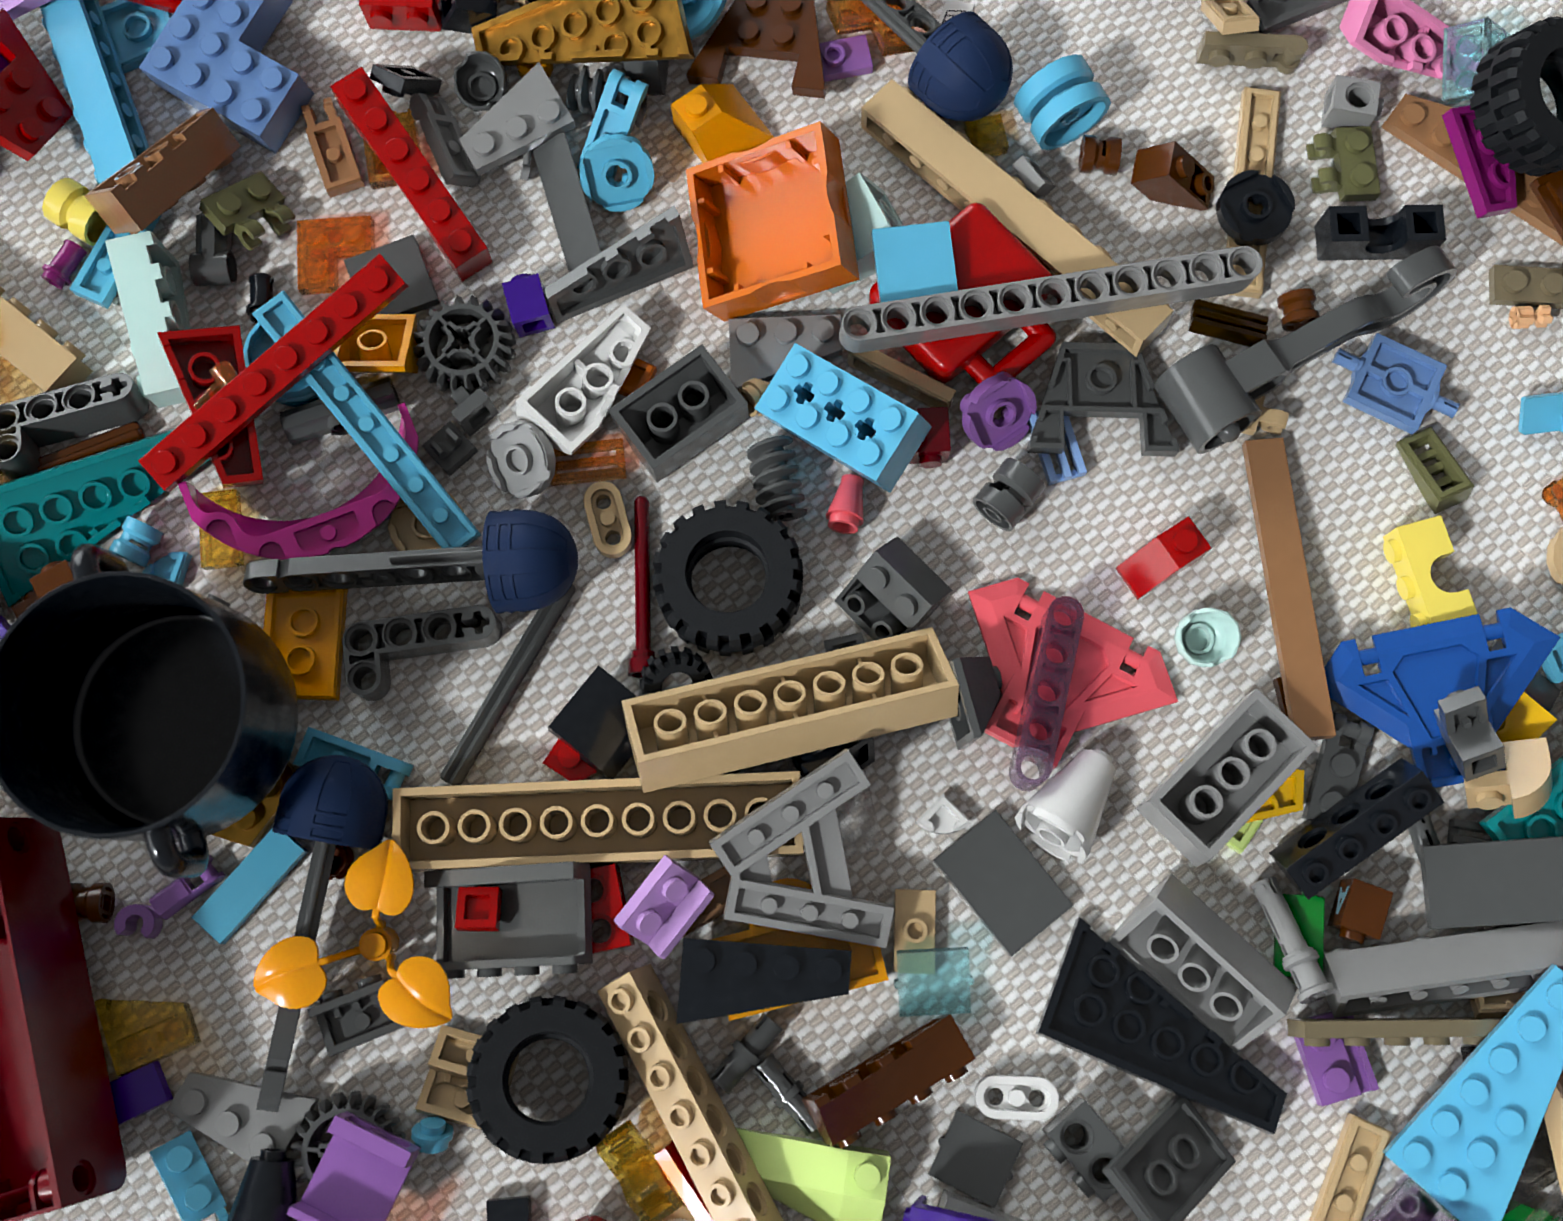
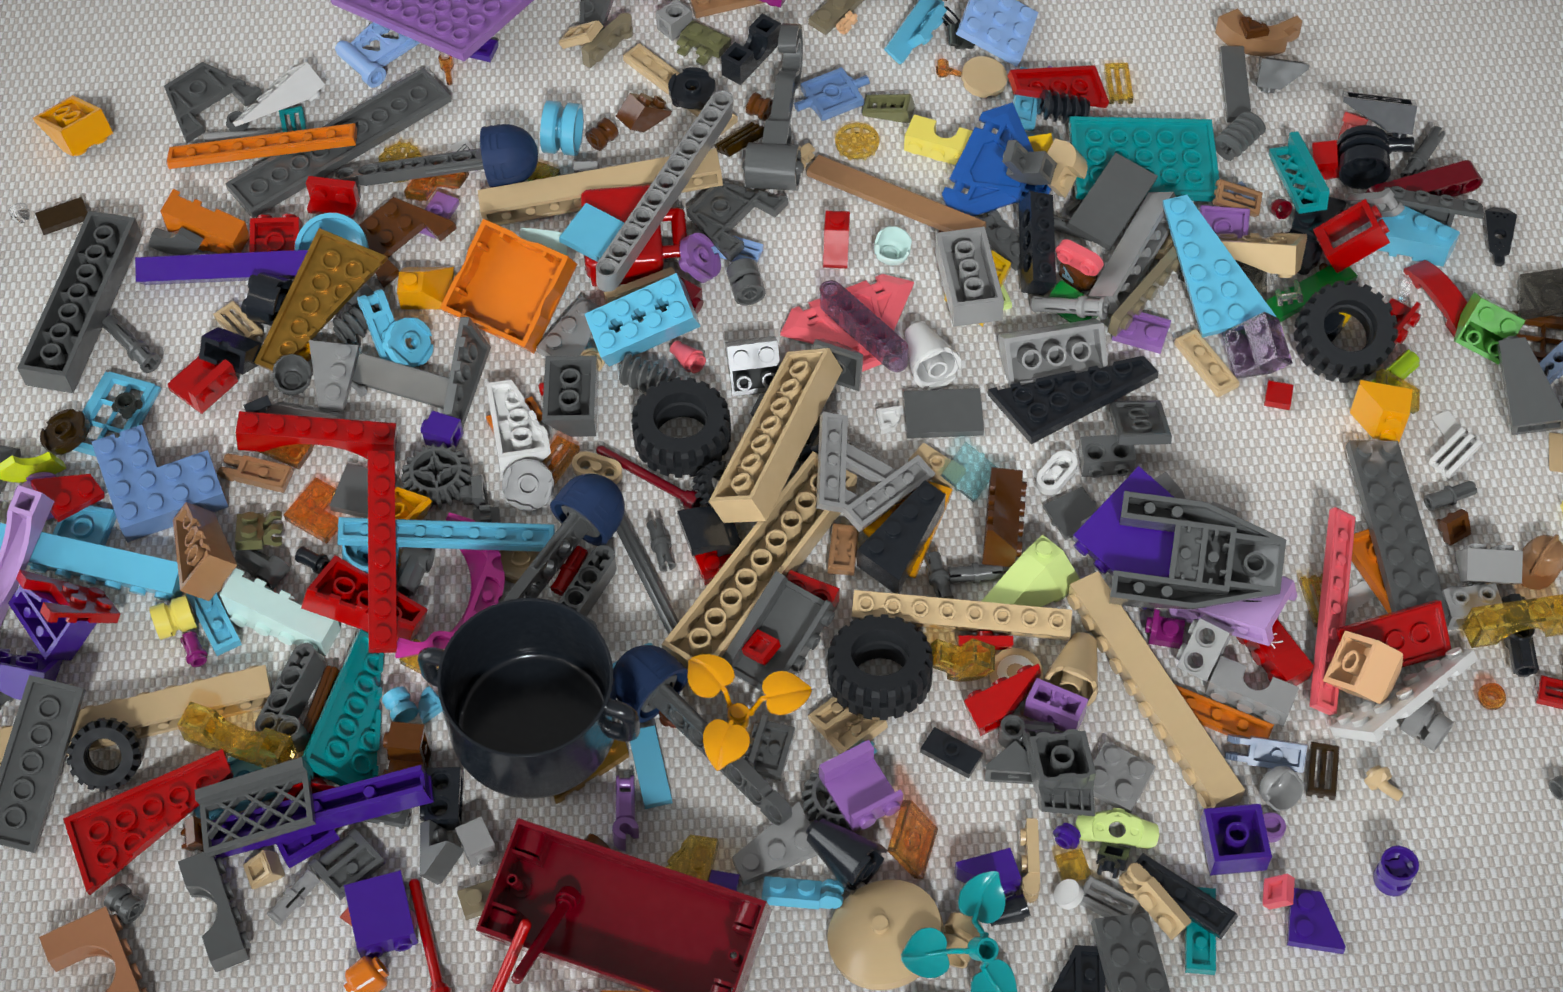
camera: 55 degrees left, 20 degrees down
clear orange hand [193,360,238,410] -> none
lavender bracket [614,855,714,959] -> none
none -> red axle [550,545,588,596]
none -> dark grey pin [646,518,676,572]
none -> clear yellow wheel [835,123,880,161]
none -> coral plate [1056,239,1104,276]

